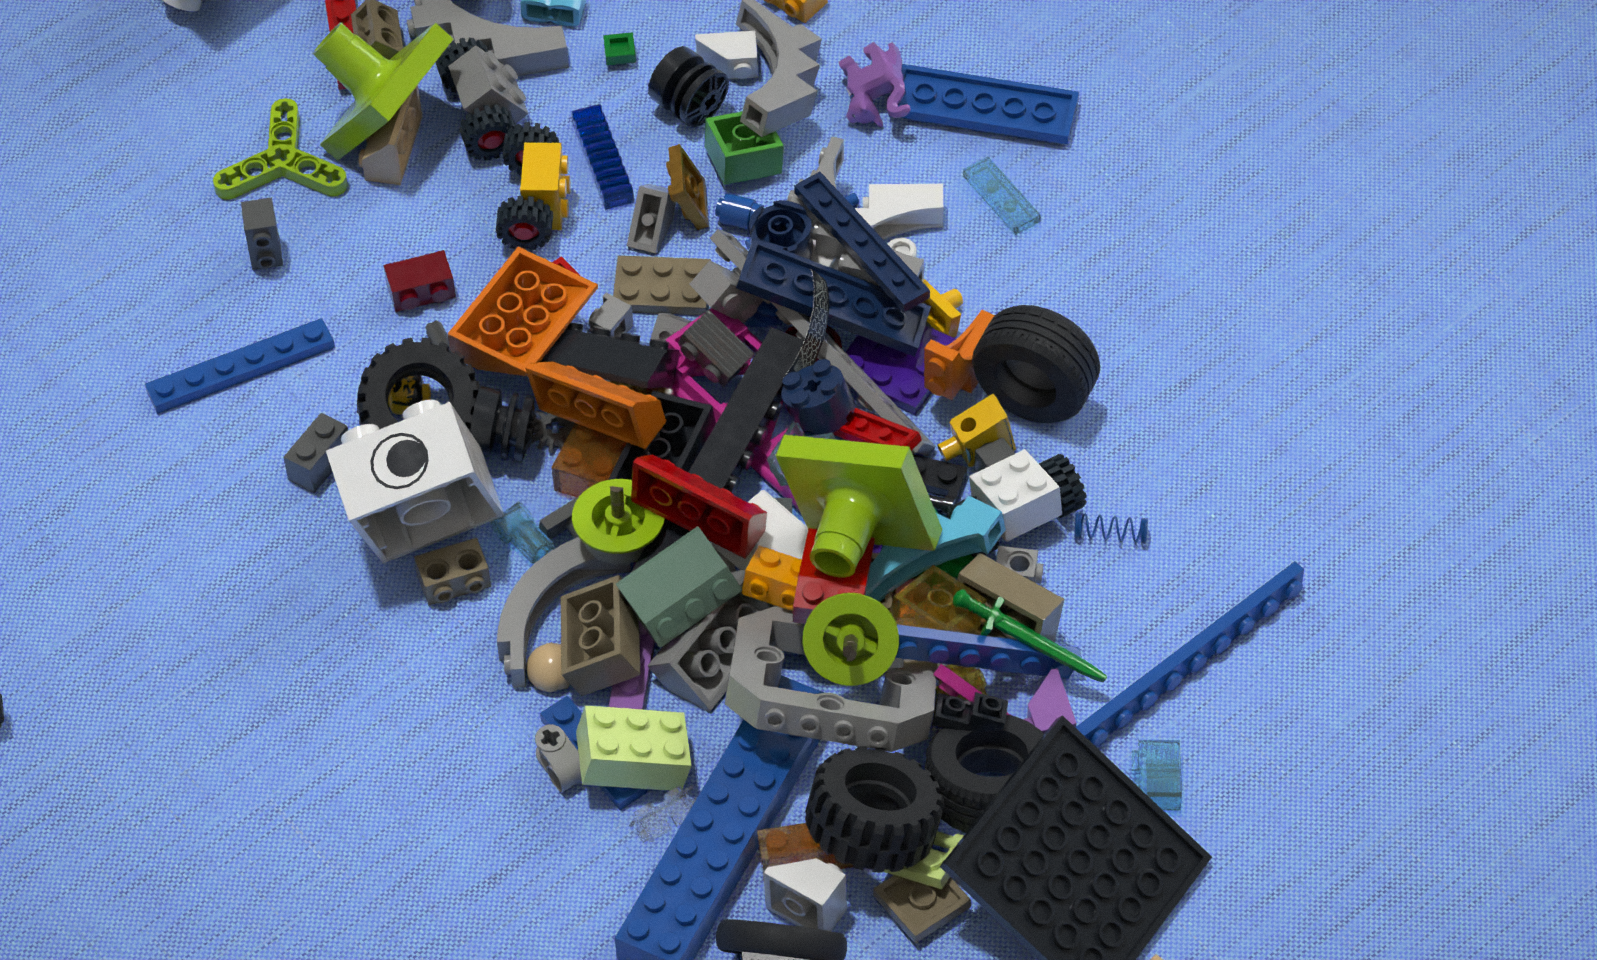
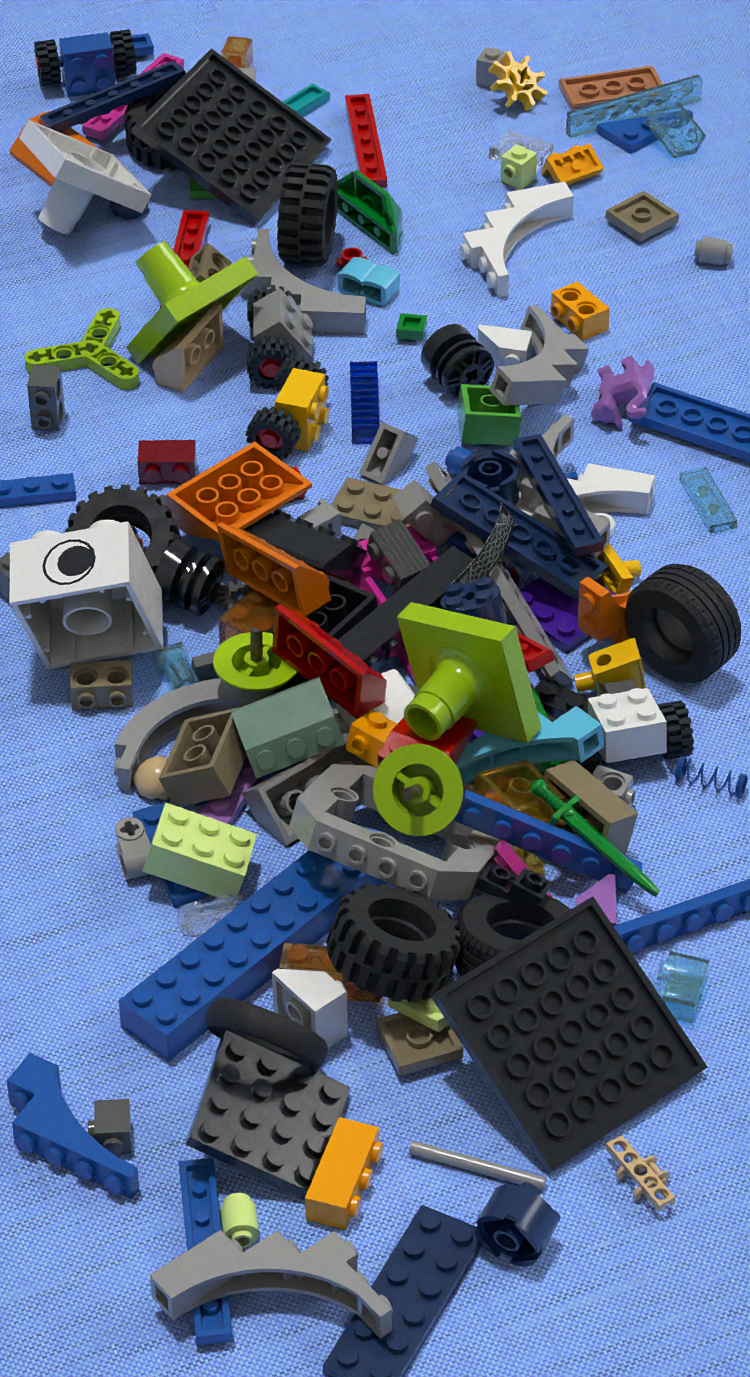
camera: 15 degrees right, 10 degrees down
pearl gold plate [666,144,709,230] -> none

